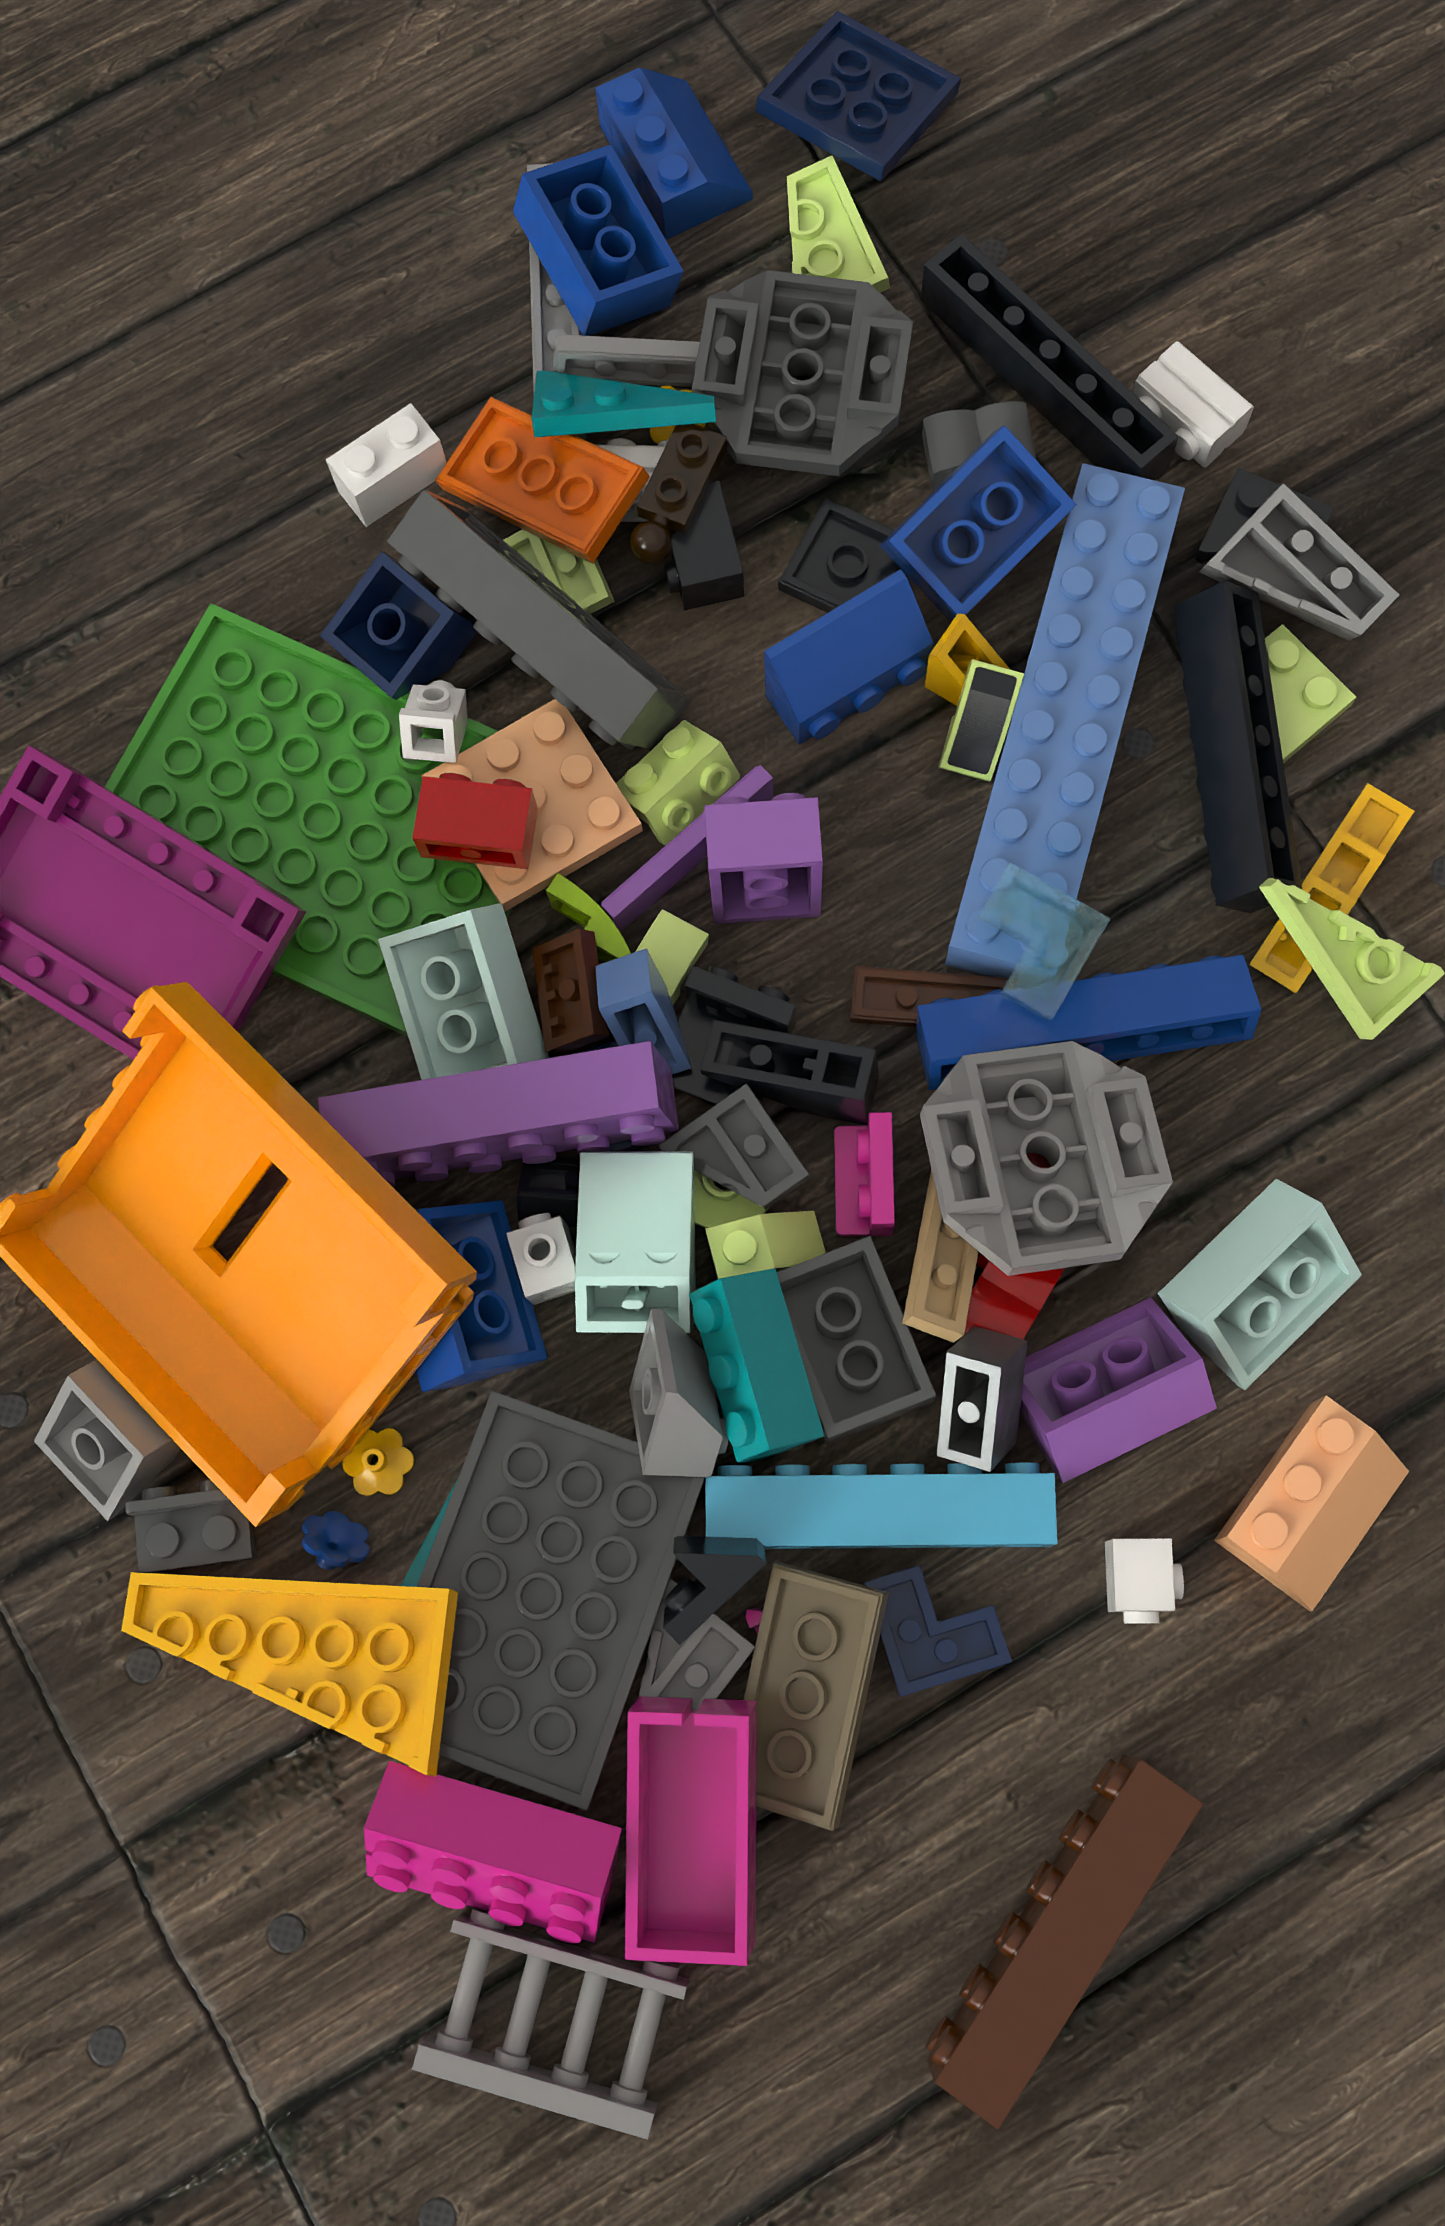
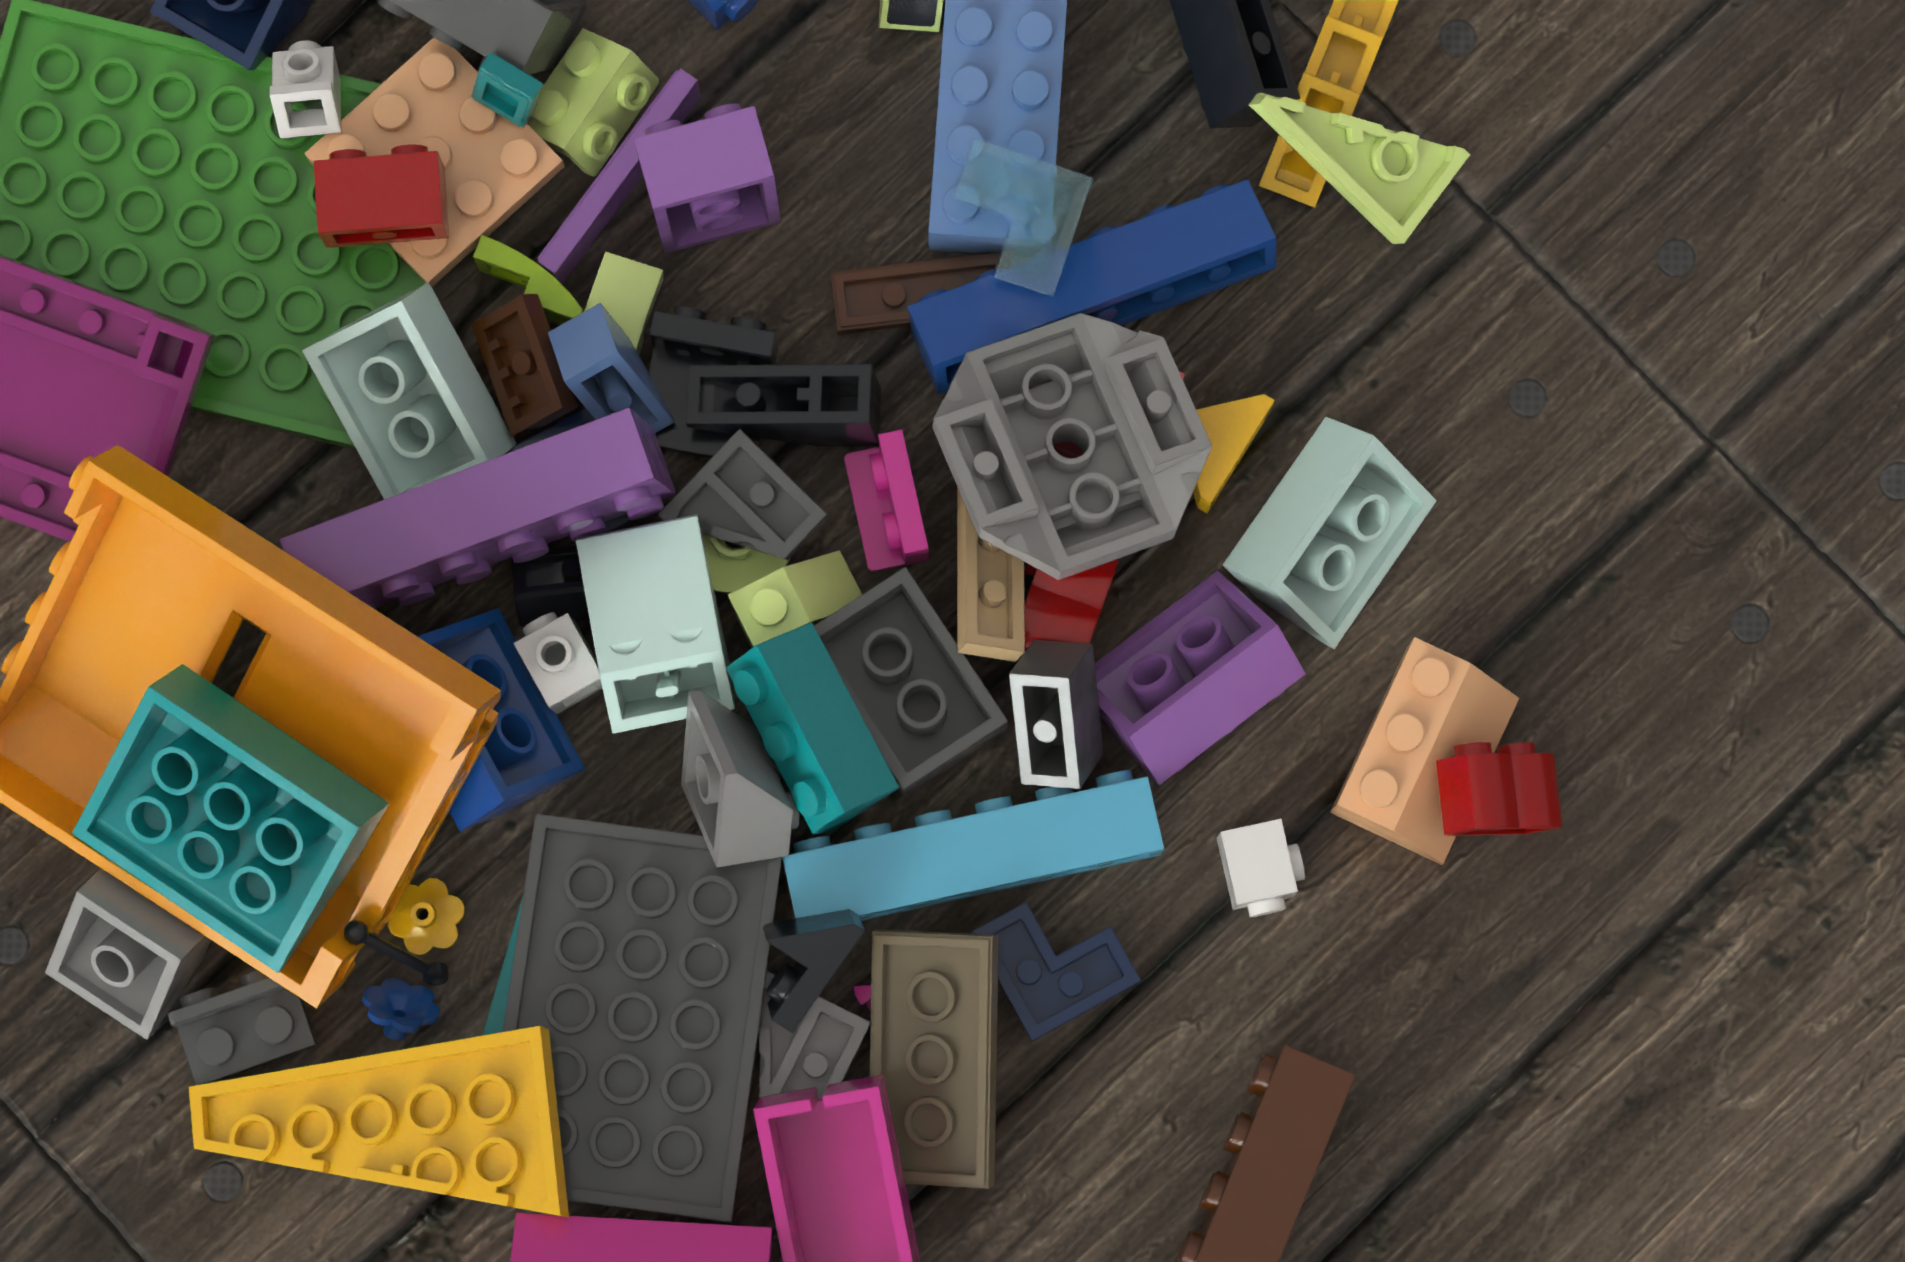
camera: 20 degrees left, 5 degrees up
none -> teal slope [72,664,389,973]
none -> black hinge [343,920,448,986]
none -> teal tile [471,52,543,128]
none -> yellow slope [1193,394,1275,514]
none -> red brick [1436,742,1563,836]

